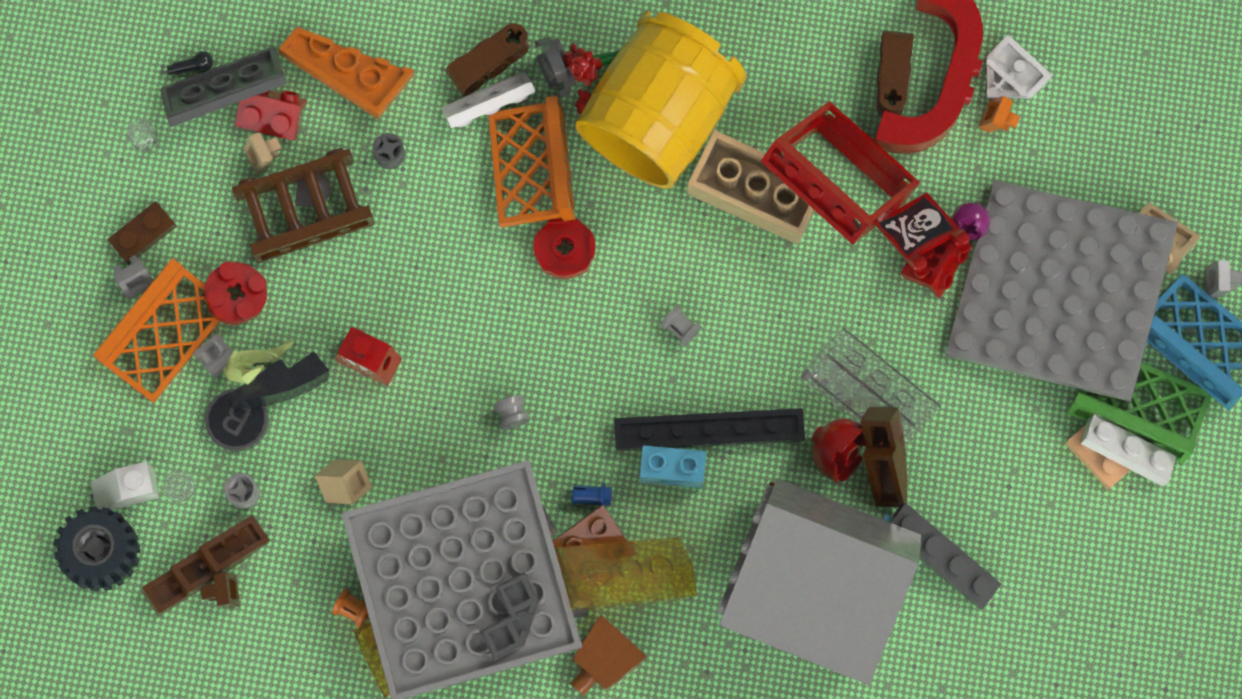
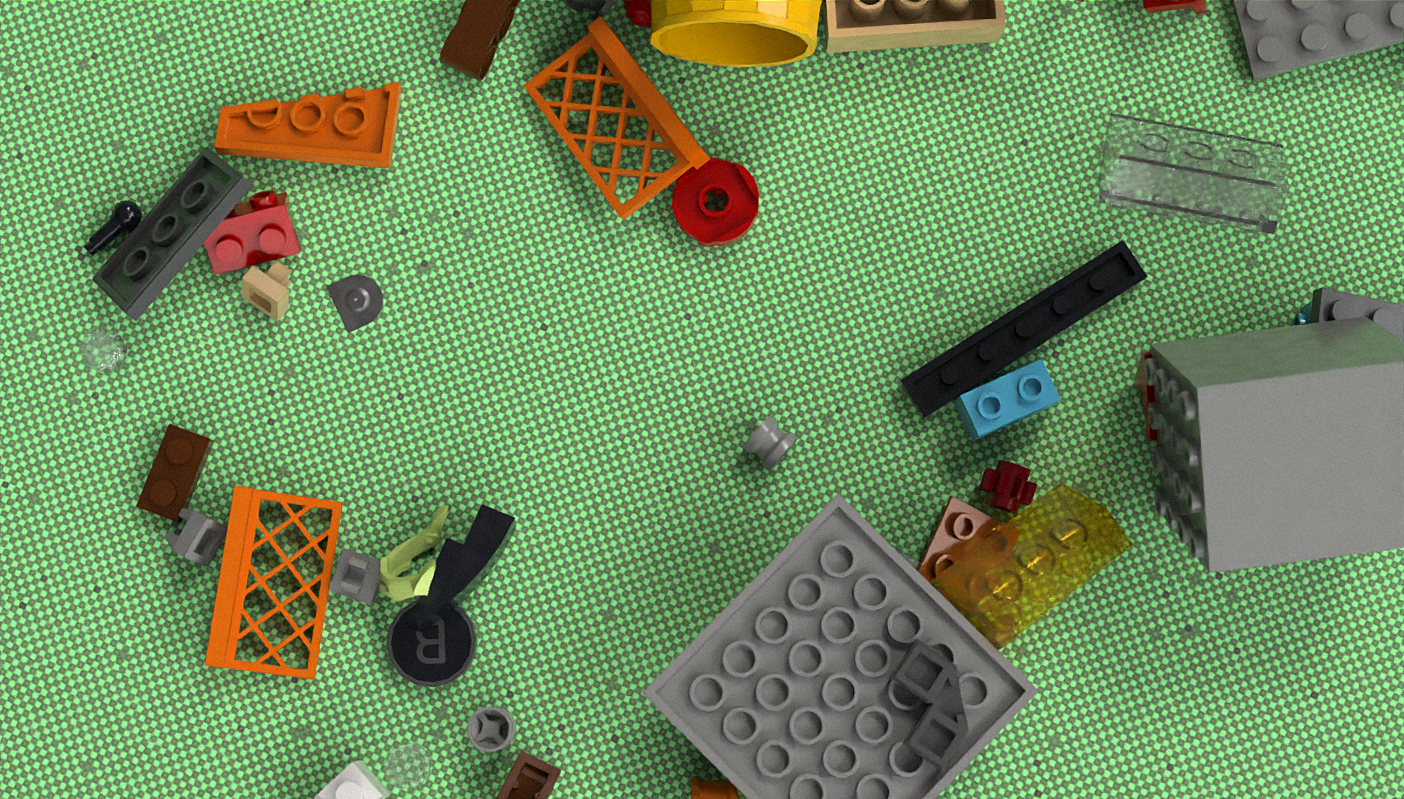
camera: 25 degrees left, 5 degrees up
red plate [203,262,267,325] -> none
reddish brown fence [231,148,375,263] -> none
tan panel [315,460,372,504] -> none
red torso [335,327,402,387] -> none
dark grey wheel [373,133,405,170] -> none
white plate [441,72,535,128] -> none
dark orange torso [569,615,647,696] -> none
blue pin [572,483,612,507] -> none
light grey bush [660,306,702,347] -> none
red cylinder [811,418,867,483] -> none
reddish brown slope [860,407,907,507] -> none
none -> dark red gear [979,460,1037,514]

